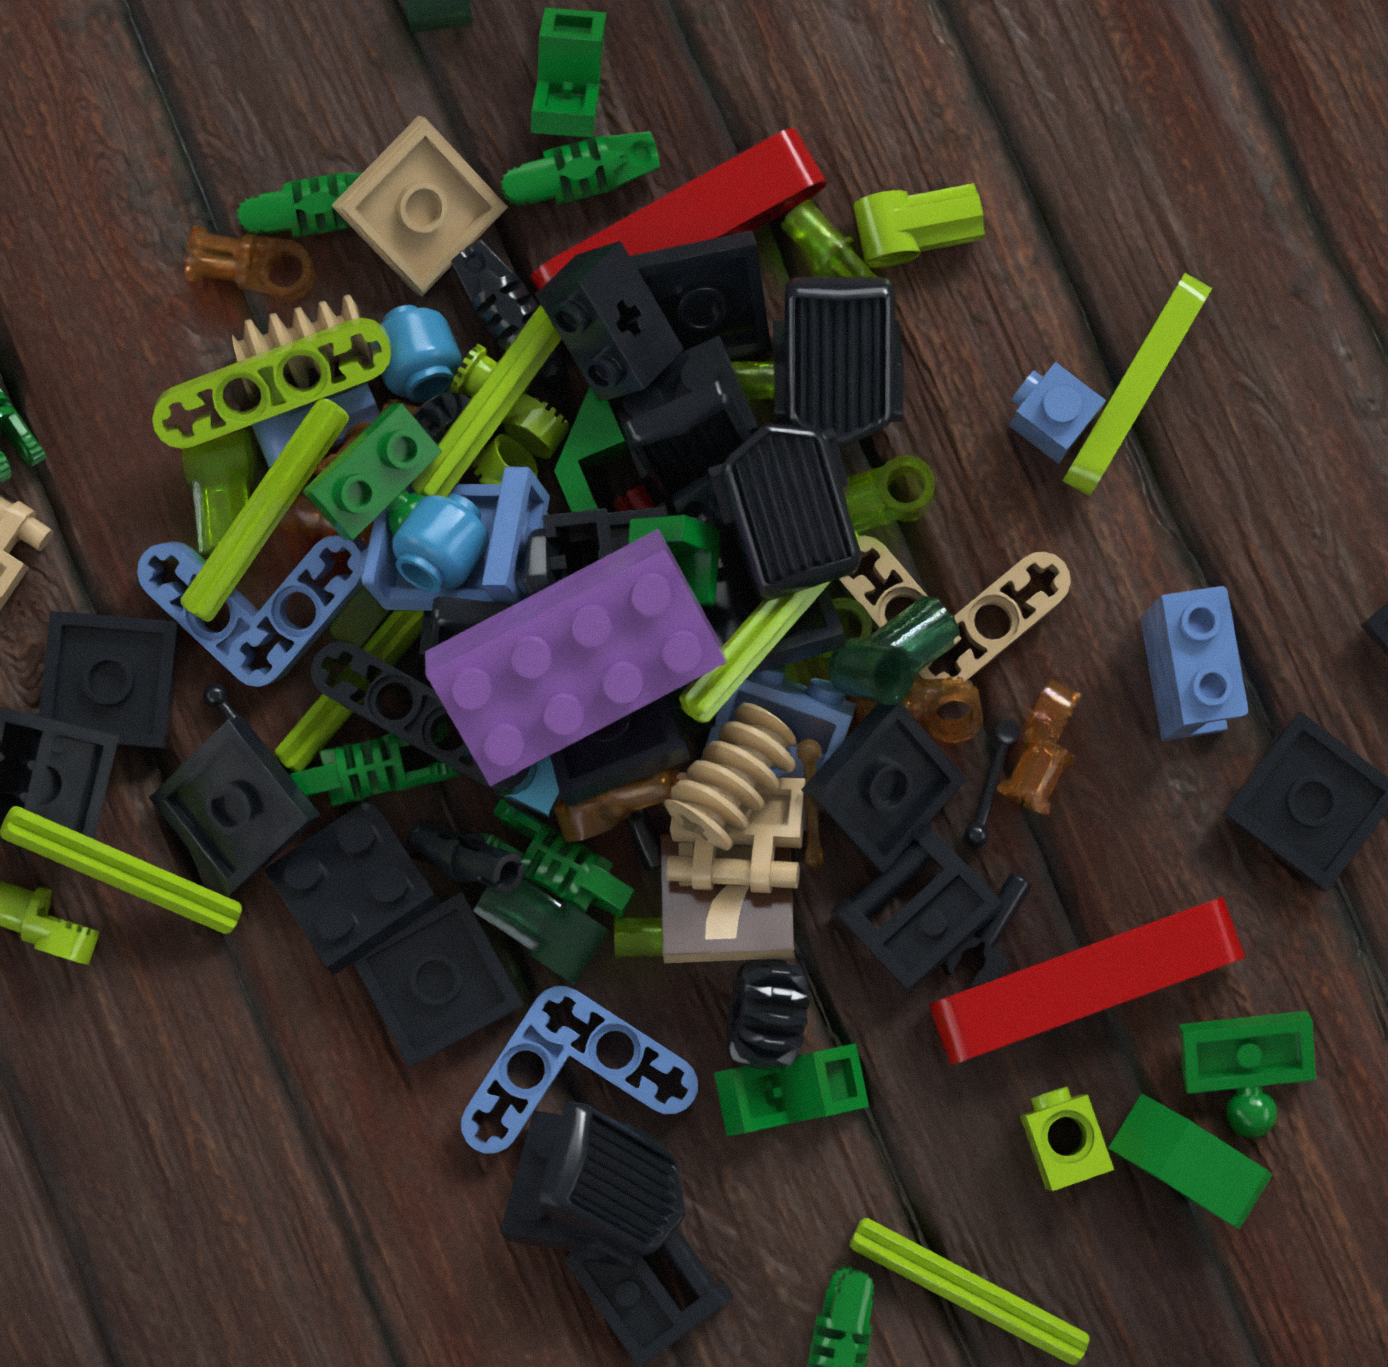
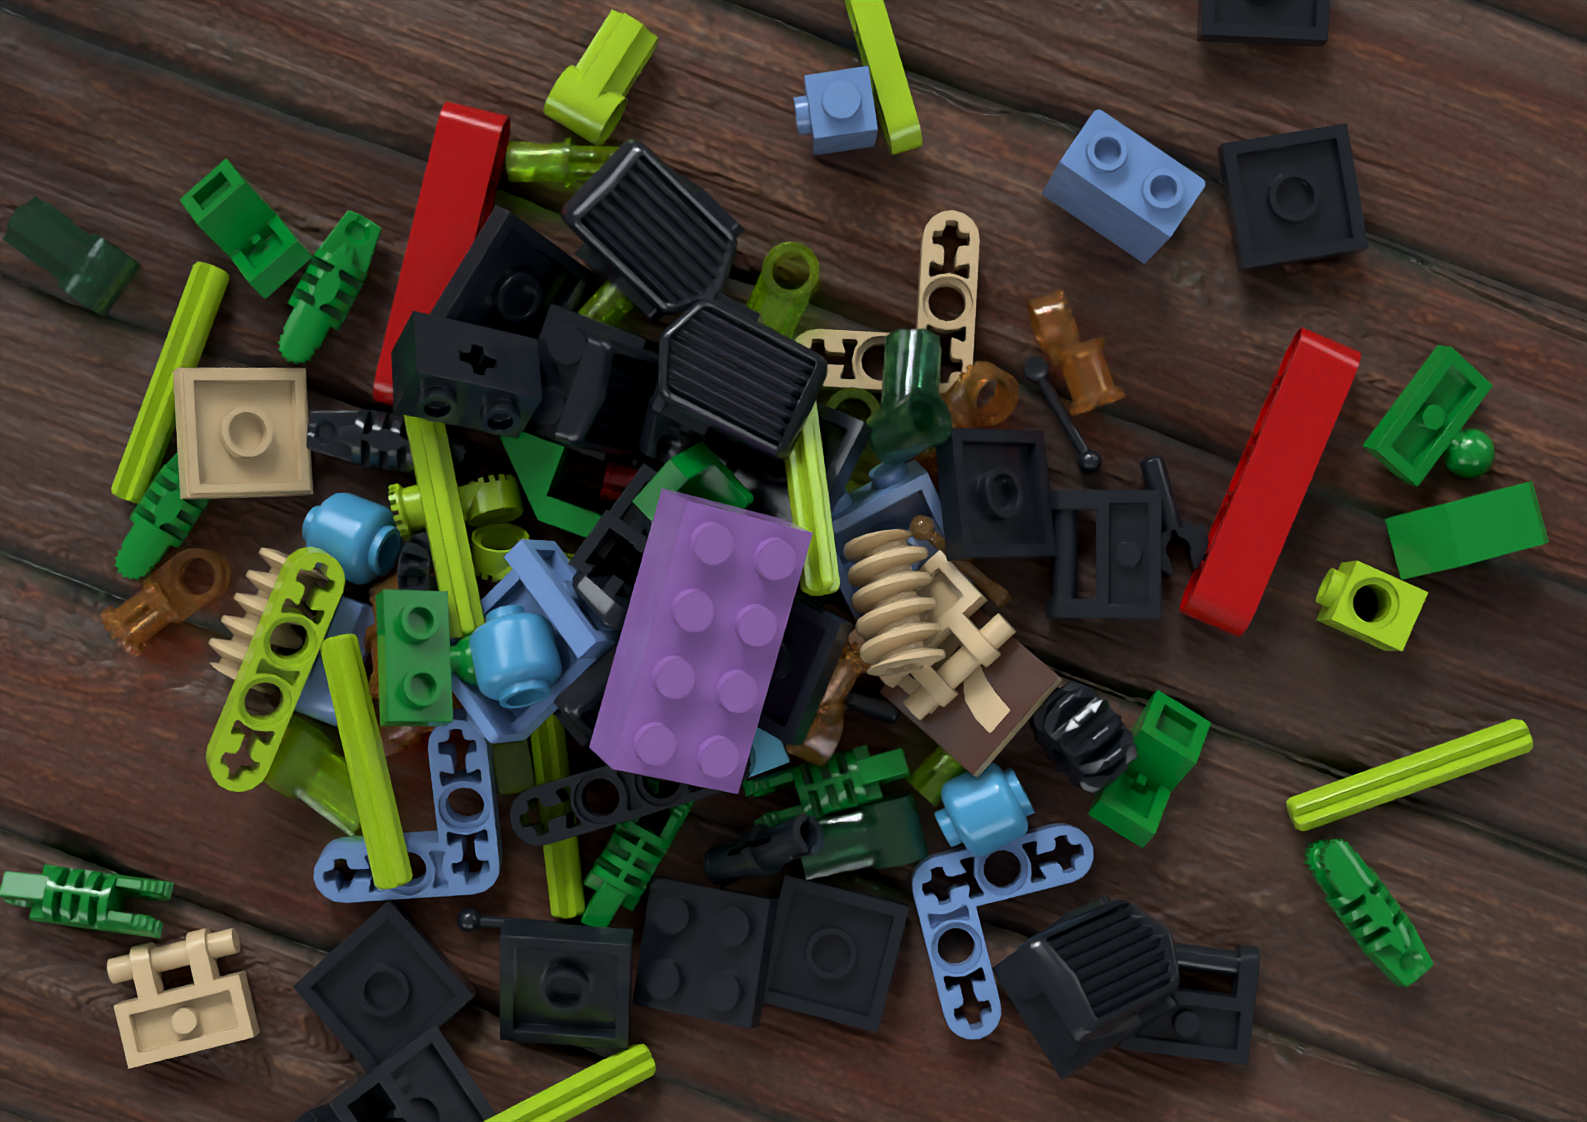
camera: 50 degrees left, 5 degrees up
none -> lime axle [111,262,229,504]
none -> dark azure head [934,762,1035,857]

